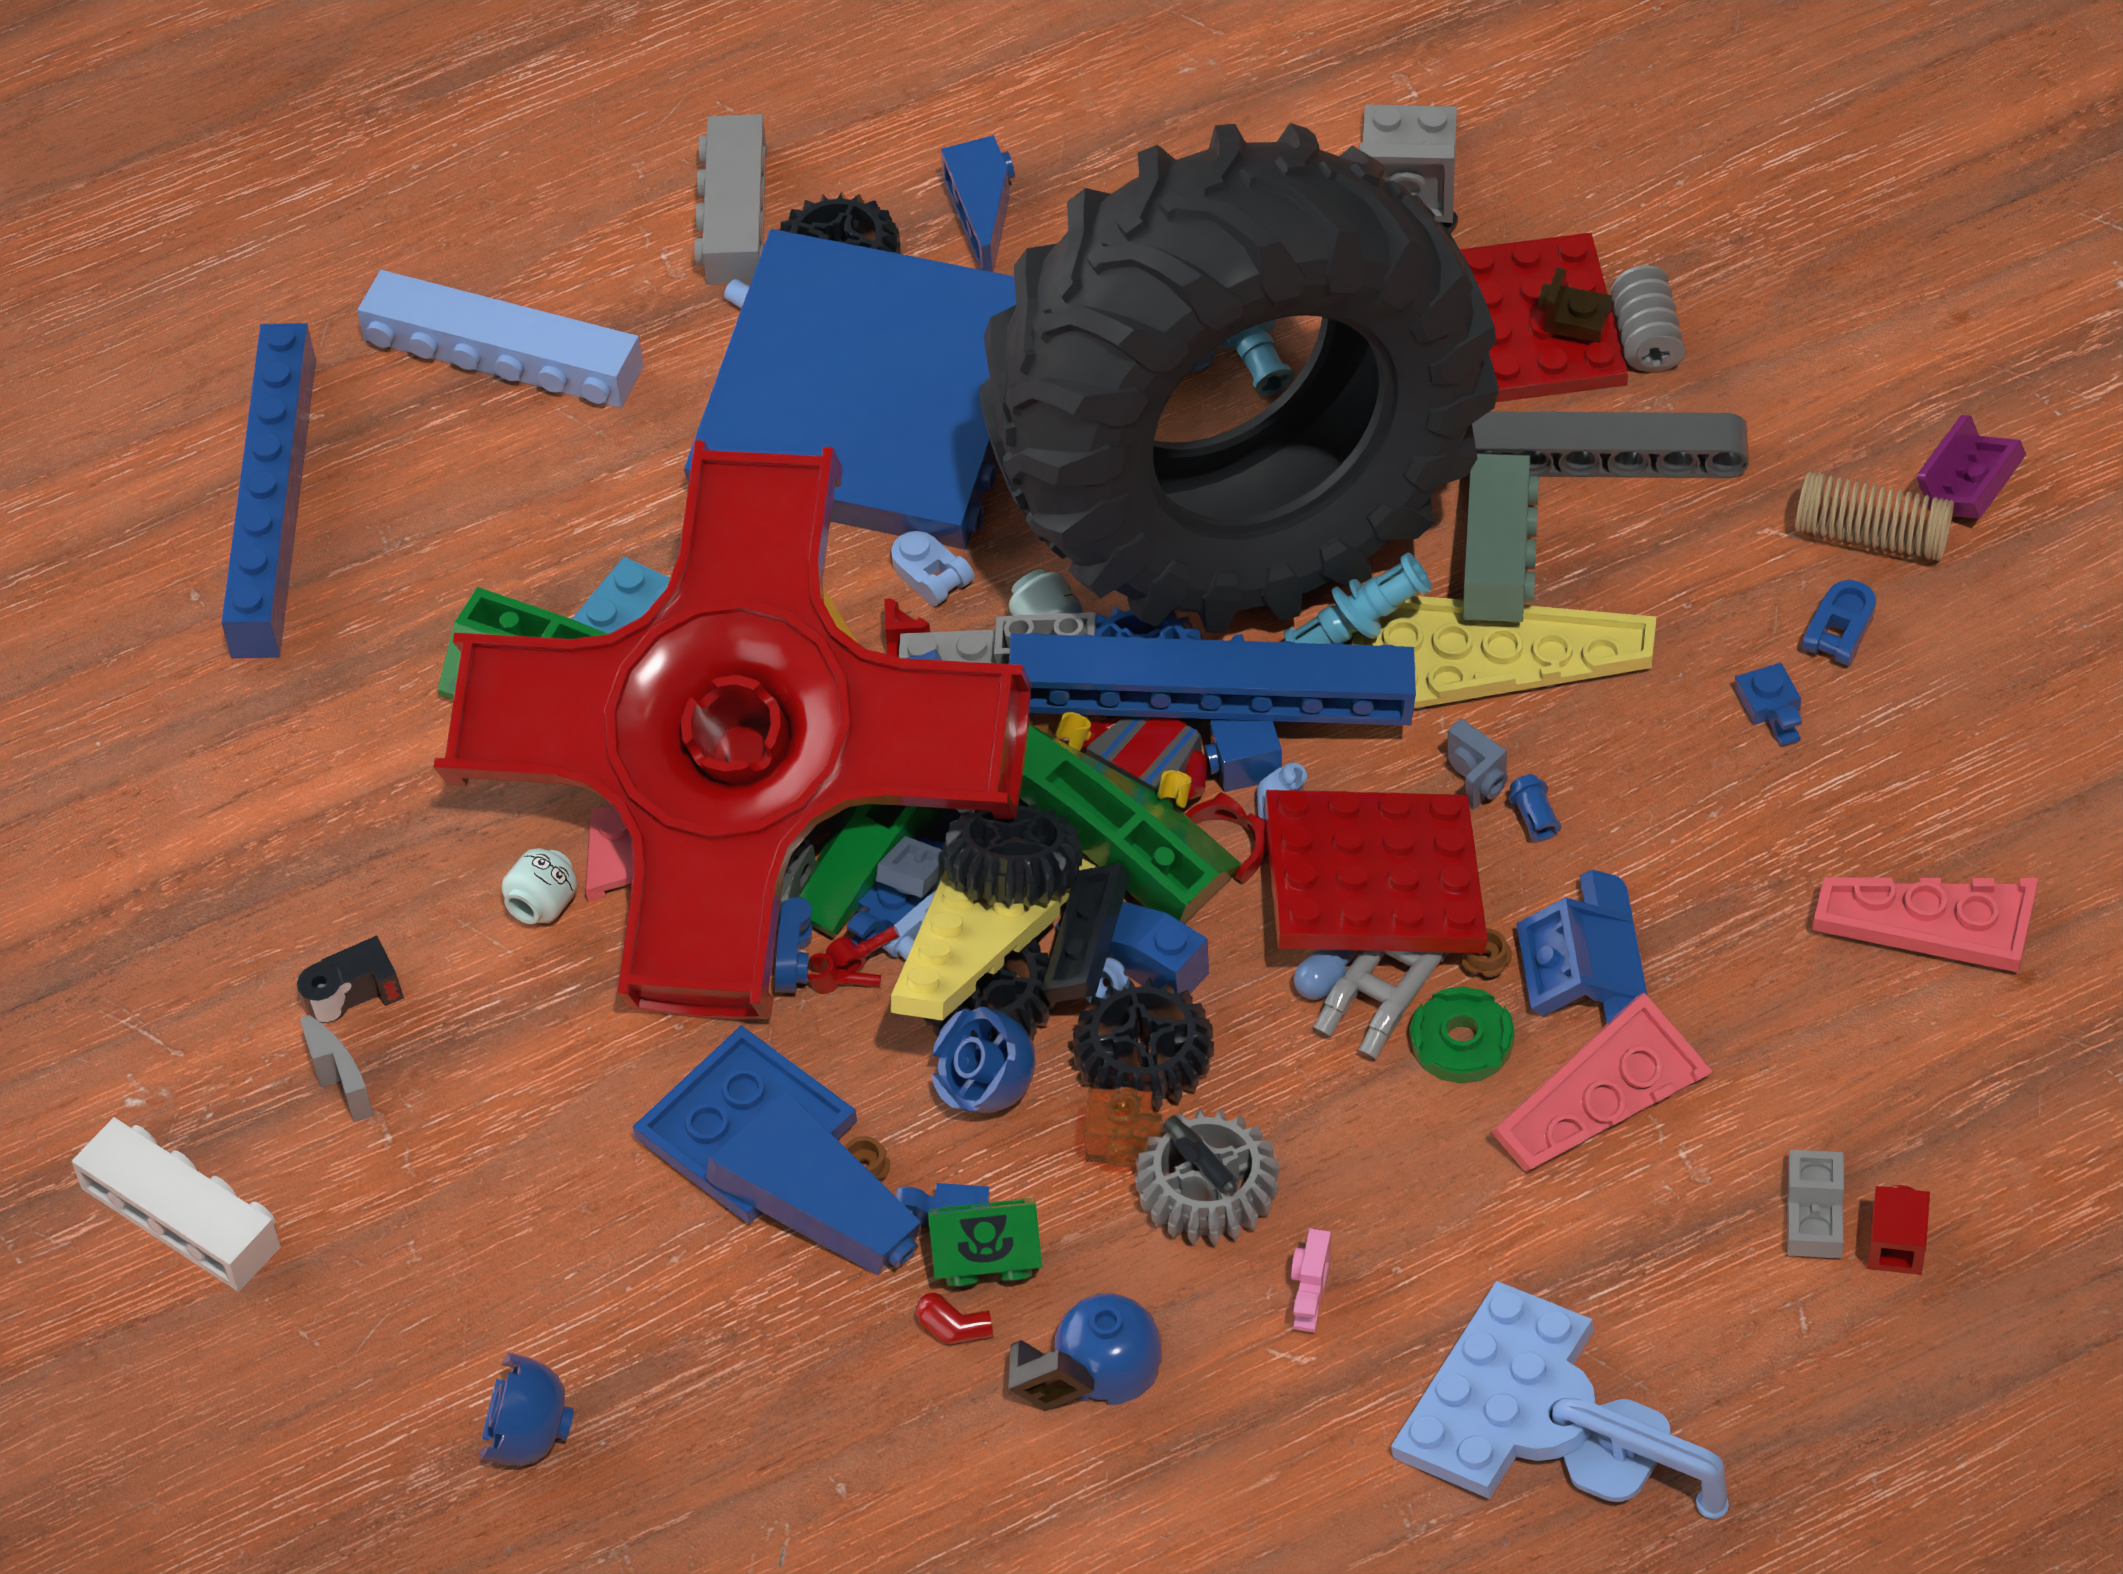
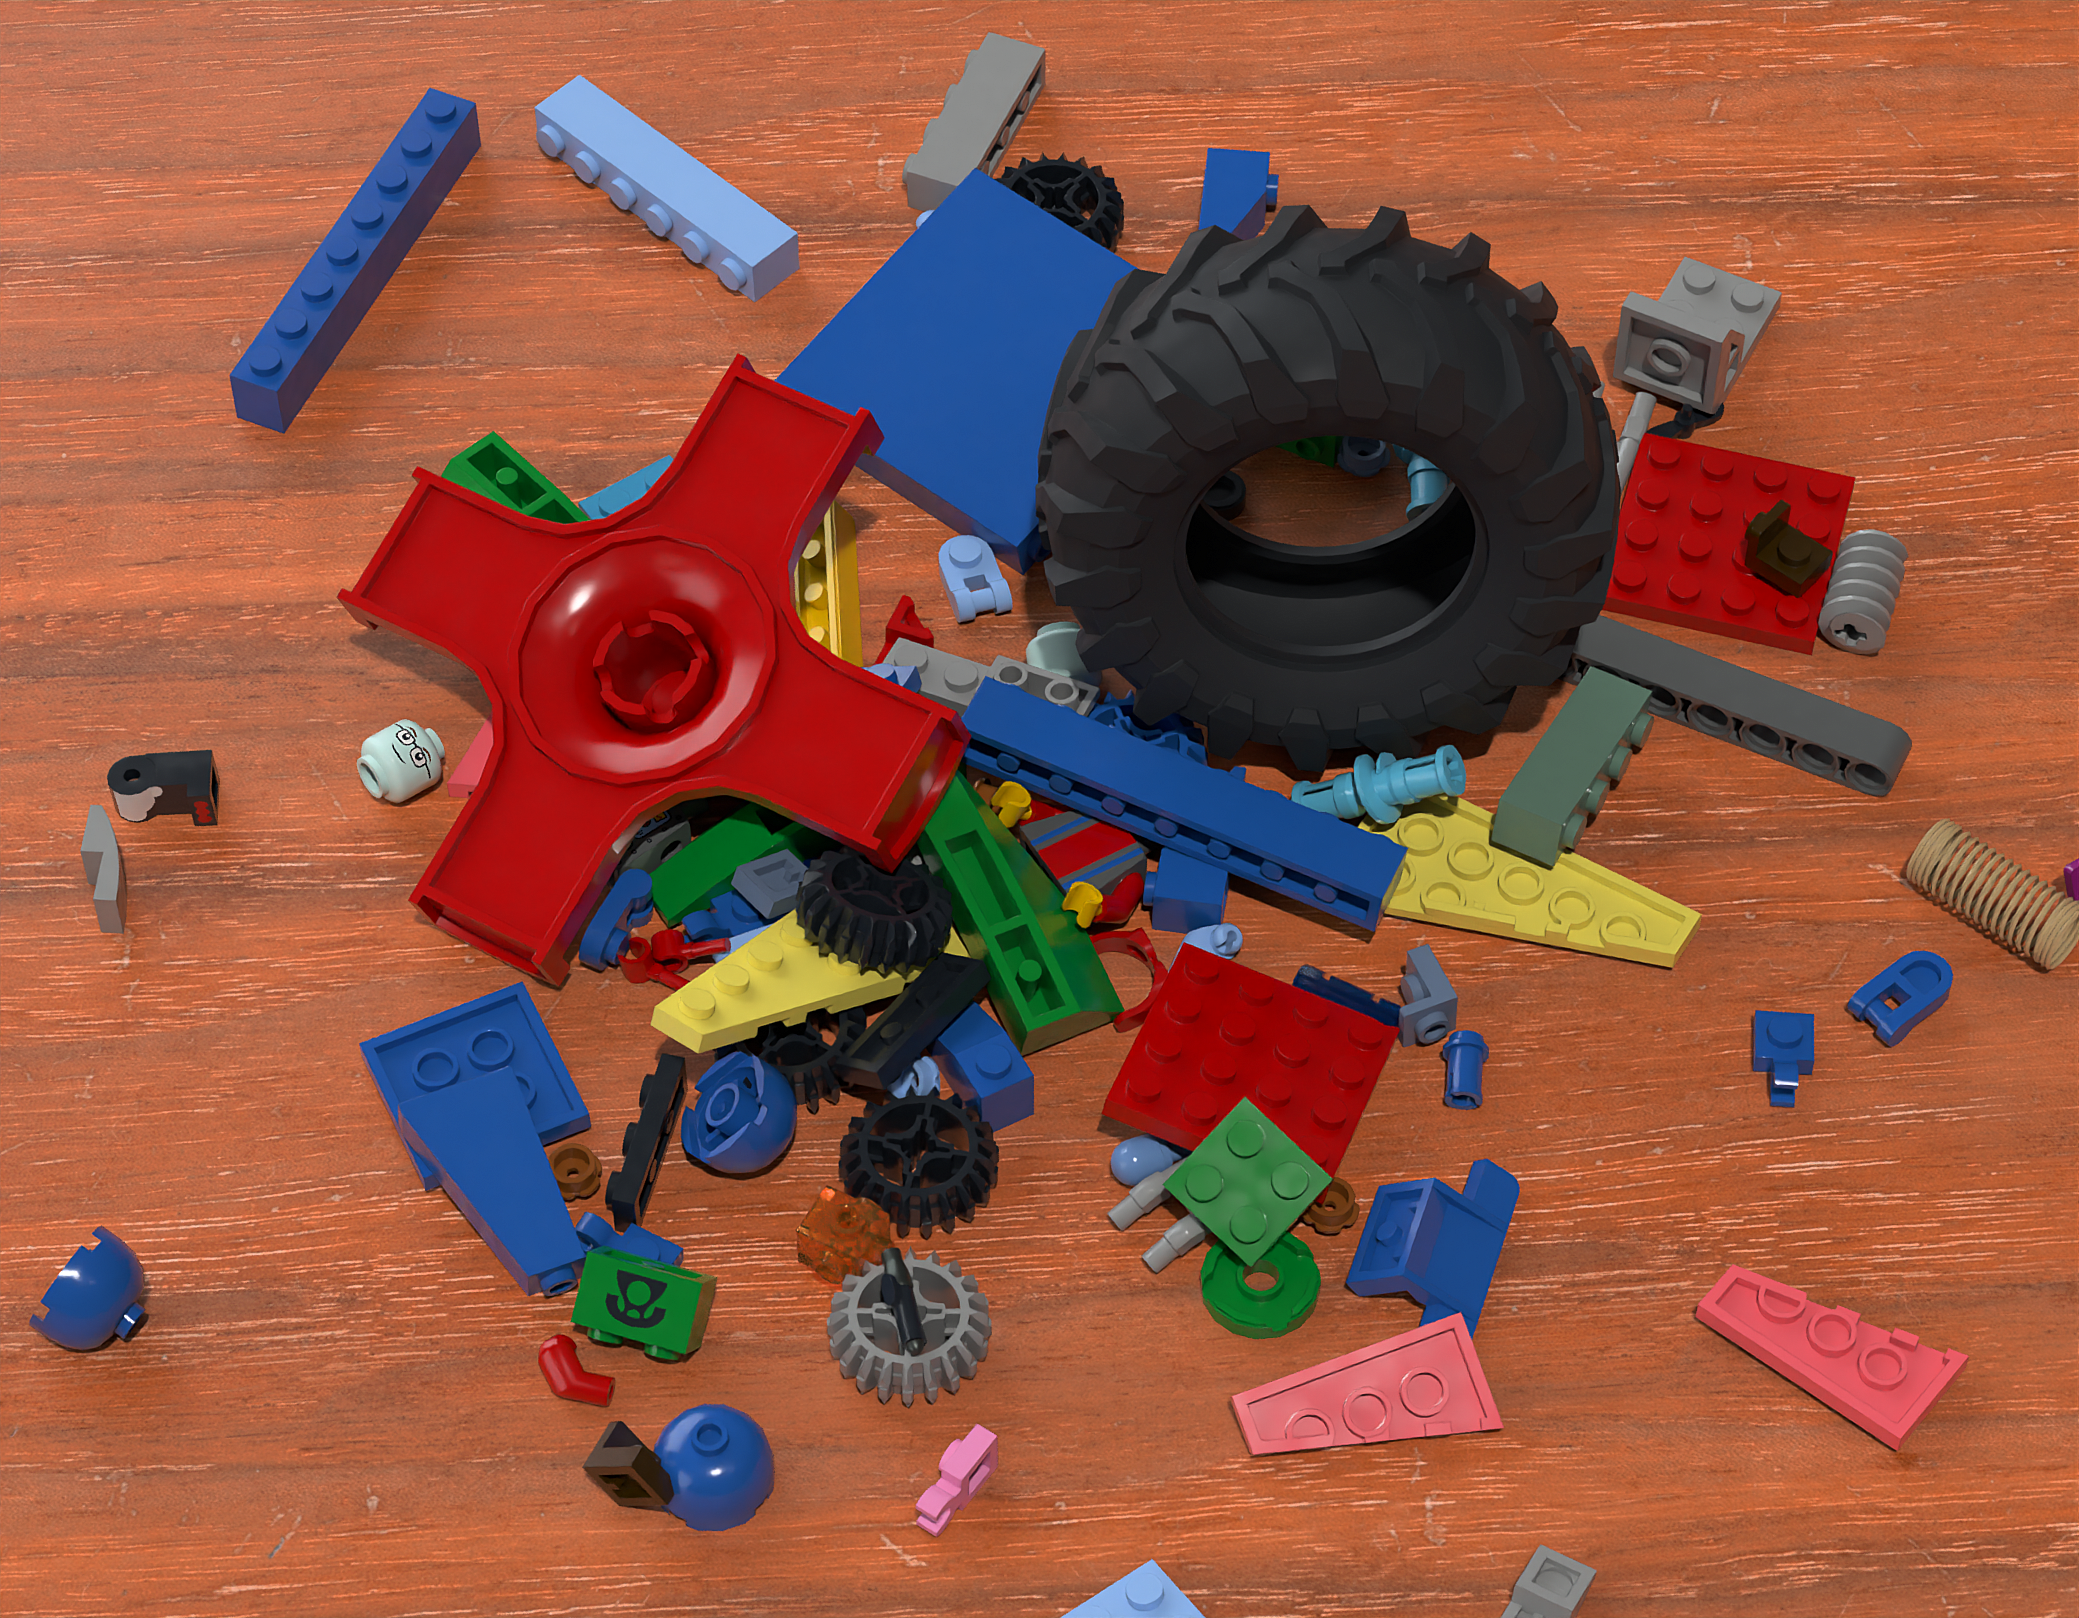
camera: 20 degrees right, 0 degrees up
none -> black plate [605,1053,688,1233]
none -> green plate [1162,1097,1334,1268]
none -> clear blue axle [1292,964,1401,1027]

